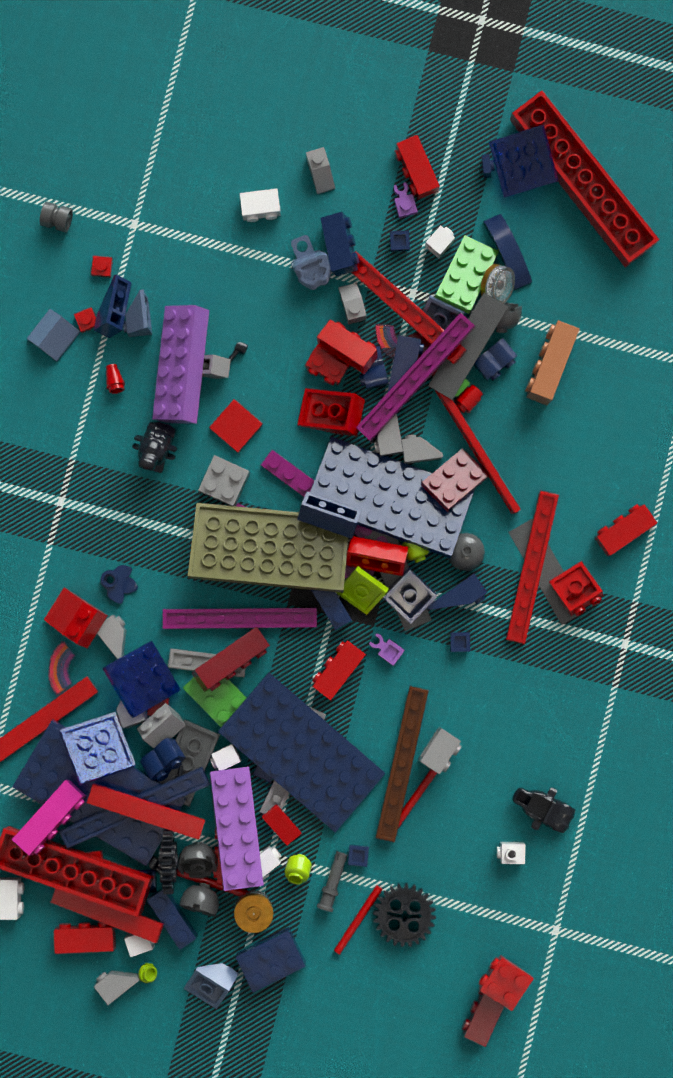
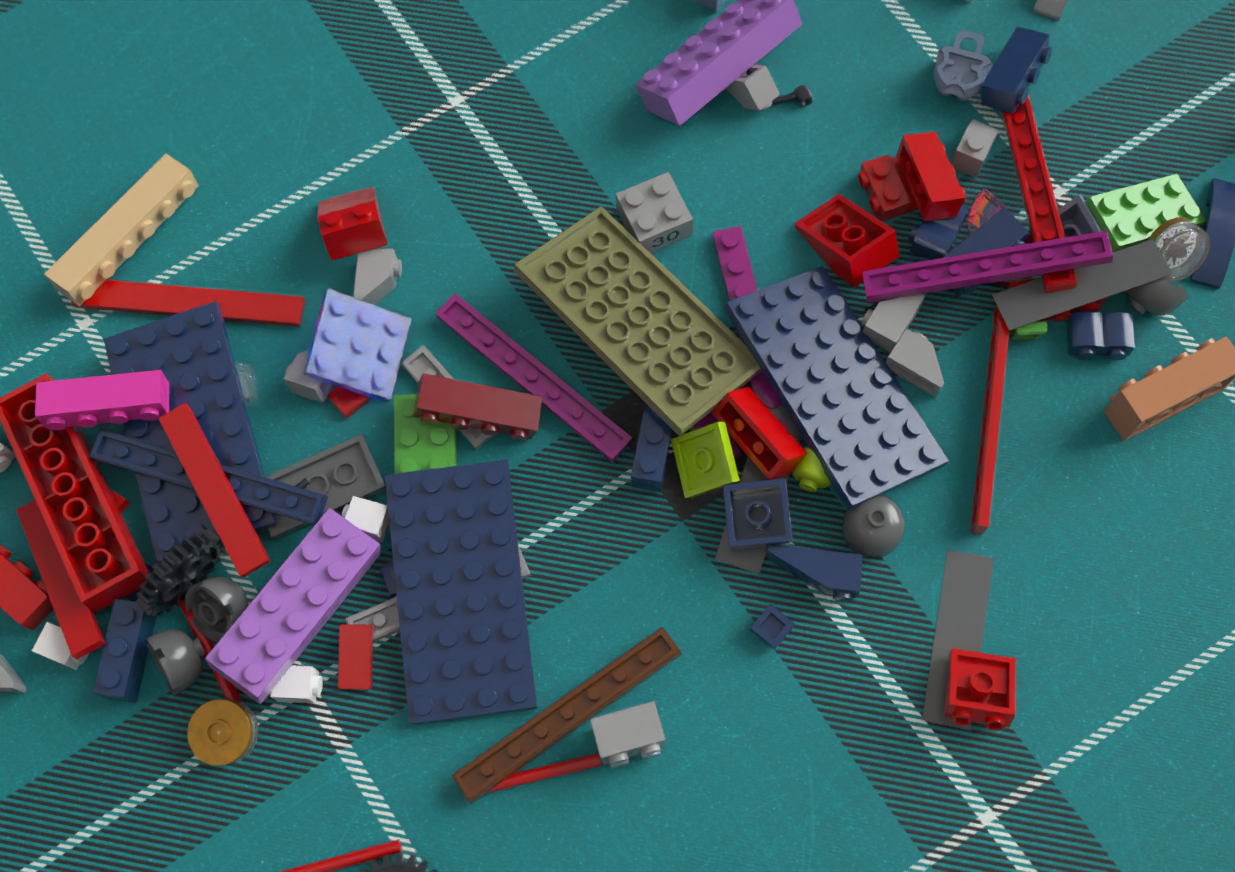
camera: 45 degrees right, 15 degrees down
clear pink tile [48,641,75,695] -> none
clear blue plate [59,712,136,786] -> none
dark blue plate [100,565,138,604] -> none
red cone [106,364,125,394] -> none
black piece [132,421,177,473] -> none
light grey brick [137,703,186,748] -> none
lime plate [139,963,157,983] -> none
dark blue brick [140,738,186,782] -> none
sand blue slope [184,963,239,1009] -> none
red tile [209,399,263,453] -> none
dark blue brick [236,927,306,992] -> none
lime head [285,854,312,885] -> none
dark blue brick [297,492,362,539] -> none
red brick [312,640,366,700] -> none
dark grey pin [316,851,348,912] -> none
dark blue plate [348,845,369,867] -> none
medium lavender plate [369,634,405,666] -> none
dark blue plate [390,231,410,252] -> none
red brick [394,135,440,200] -> none
medium lavender plate [394,182,418,219] -> none
plate [421,448,489,512] -> none
white brick [425,225,455,259] -> none
red brick [455,385,483,413] -> none
red tile [506,491,559,644] -> none
red brick [595,504,657,557] -> none

